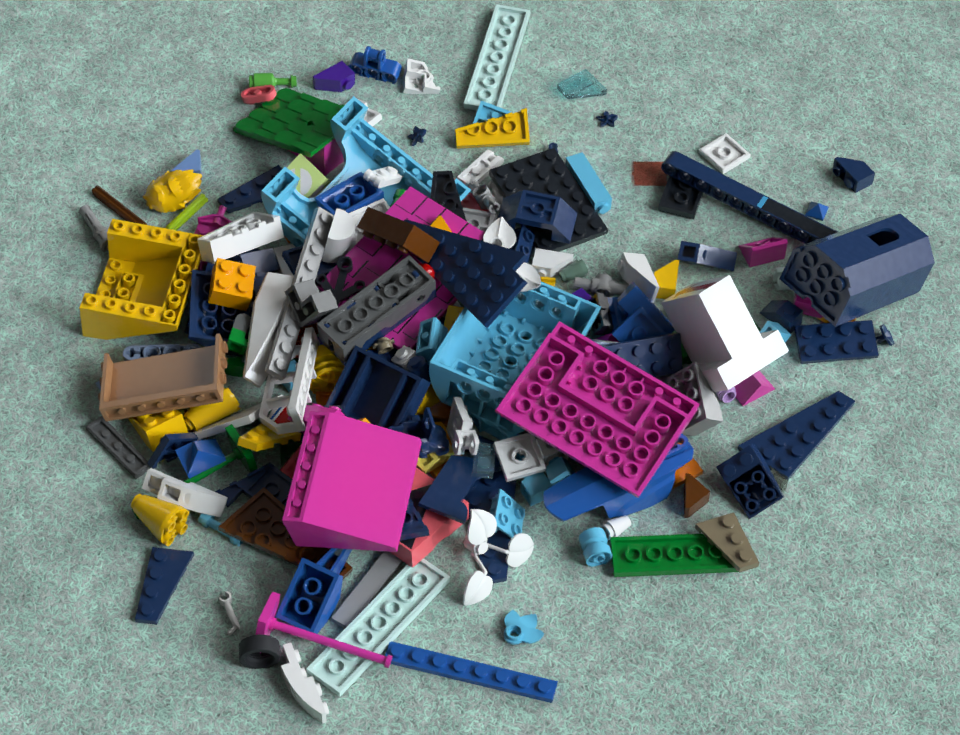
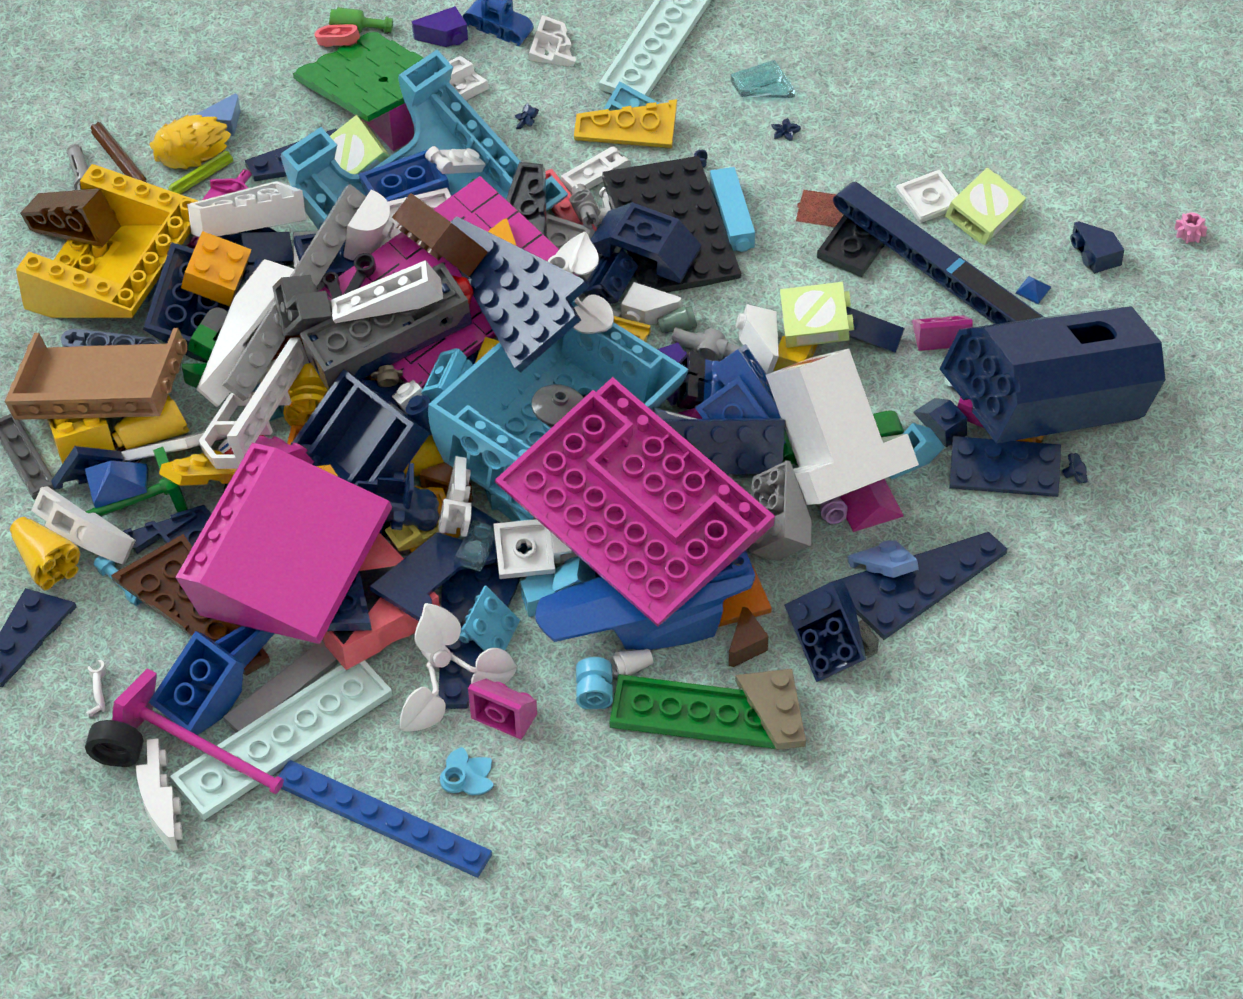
camera: 15 degrees right, 0 degrees up
none -> reddish brown wedge [20,188,121,247]
none -> white slope [331,260,443,323]
none -> dark pink slope [468,679,537,740]
none -> dark grey dish [531,384,583,426]
none -> yellowish green brick [780,282,854,348]
none -> medium blue wing [847,540,919,578]
none -> yellowish green brick [945,168,1026,245]
none -> bright pink gear [1174,212,1207,244]

